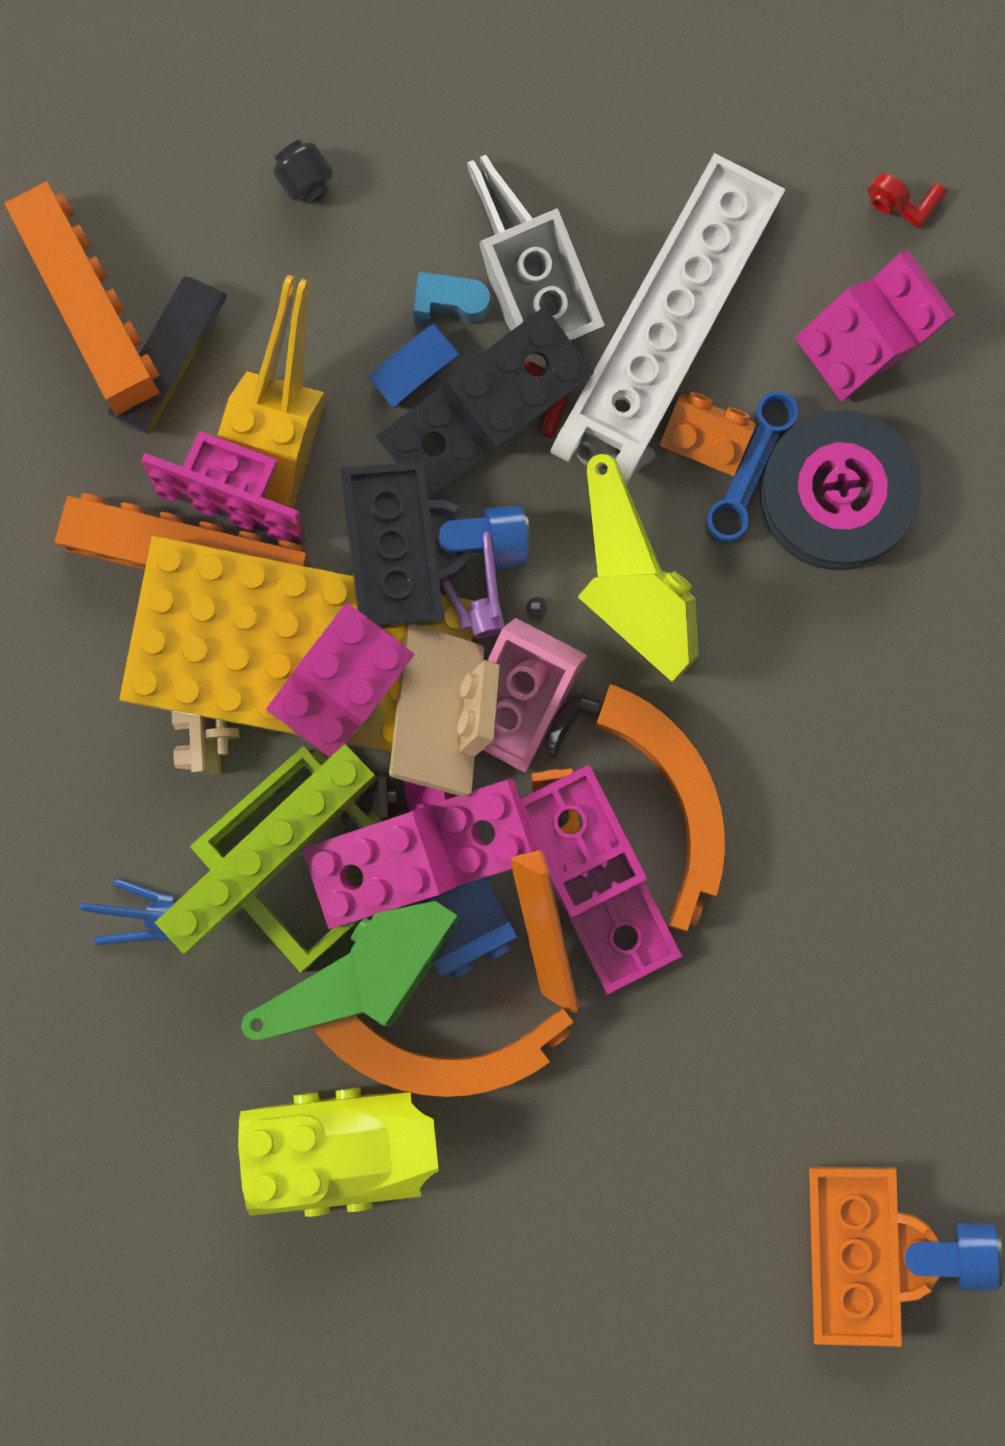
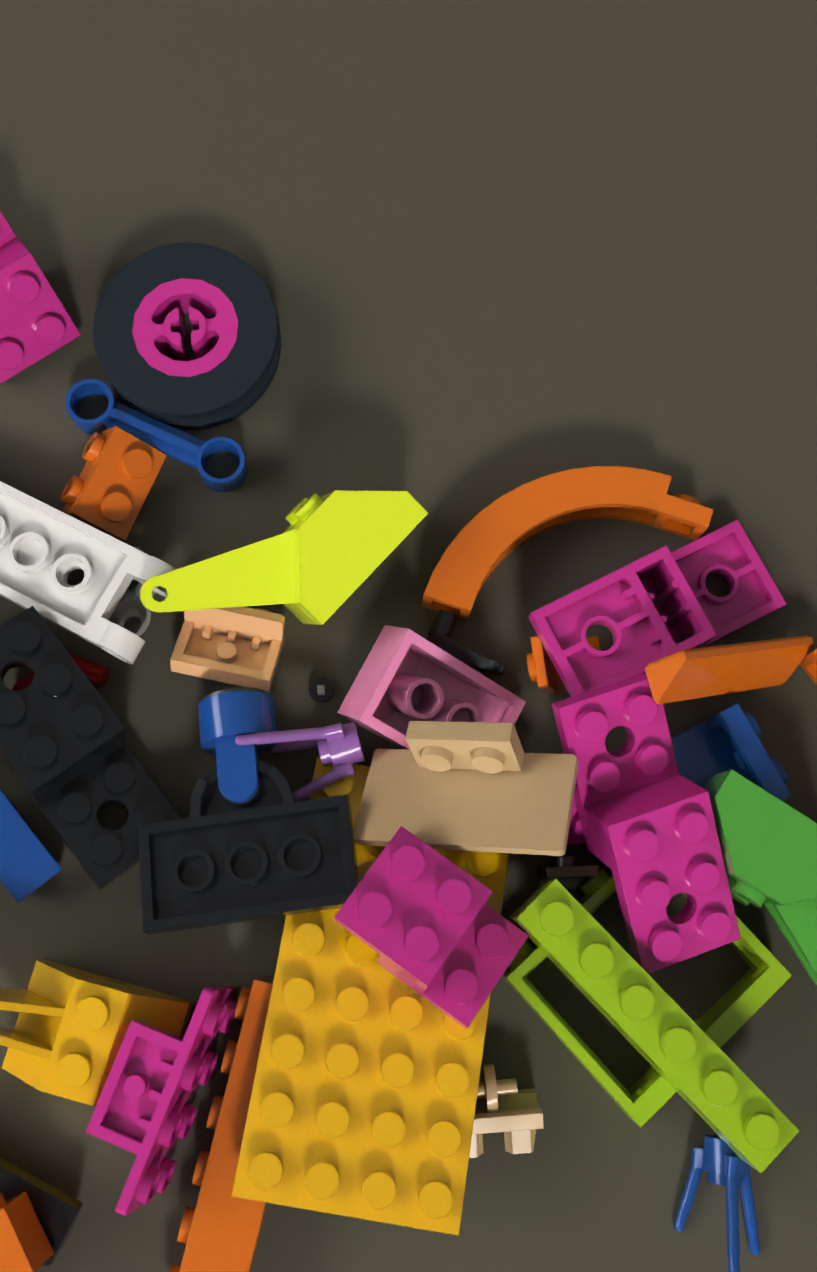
camera: 100 degrees left, 5 degrees down
none -> light nougat bracket [170,607,285,692]

